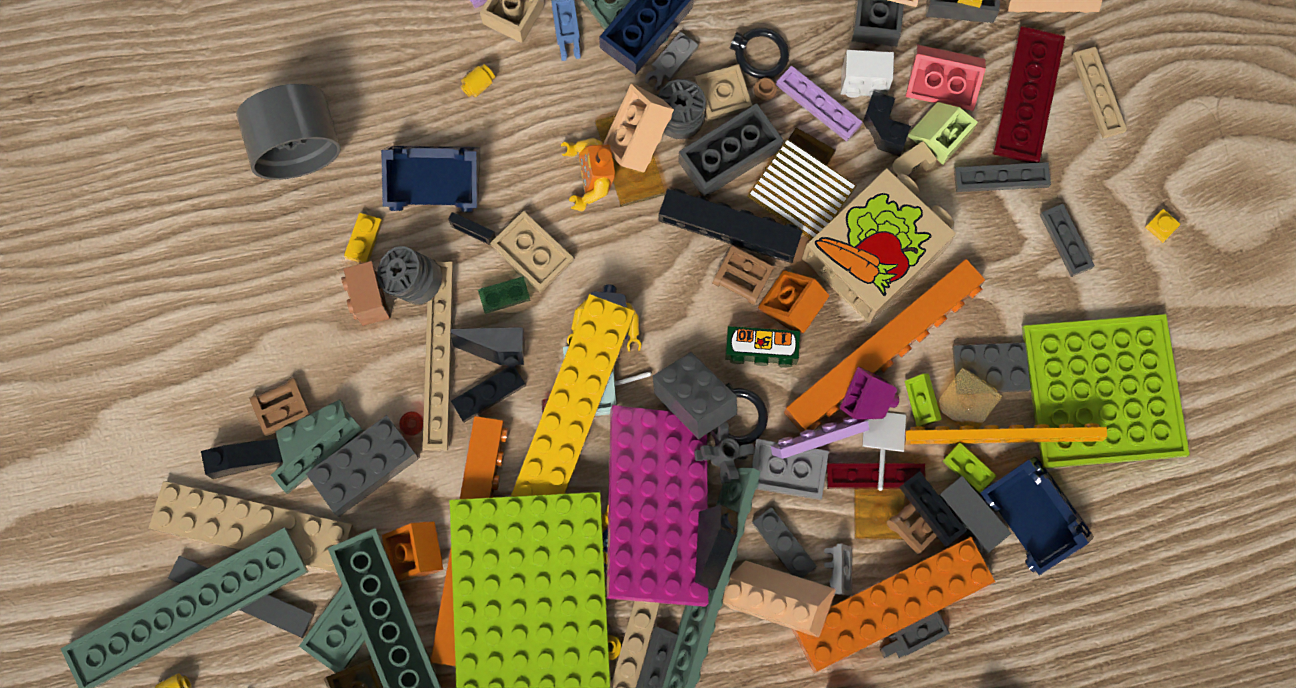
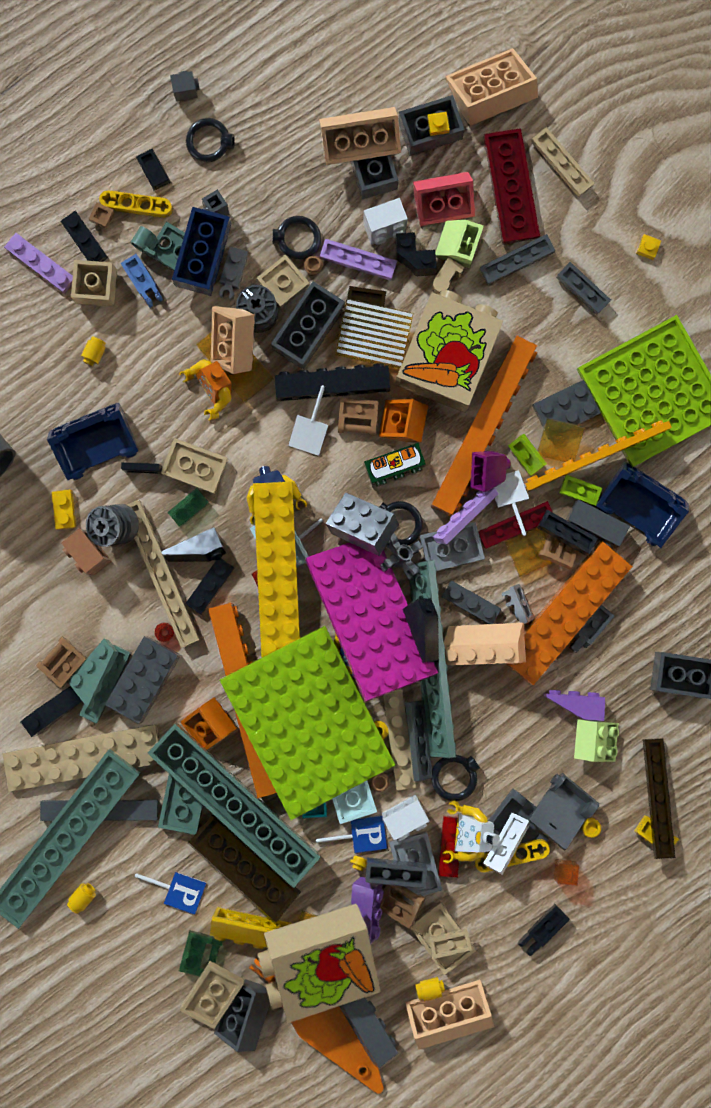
camera: 25 degrees left, 10 degrees up
none -> white piece [288,385,328,456]

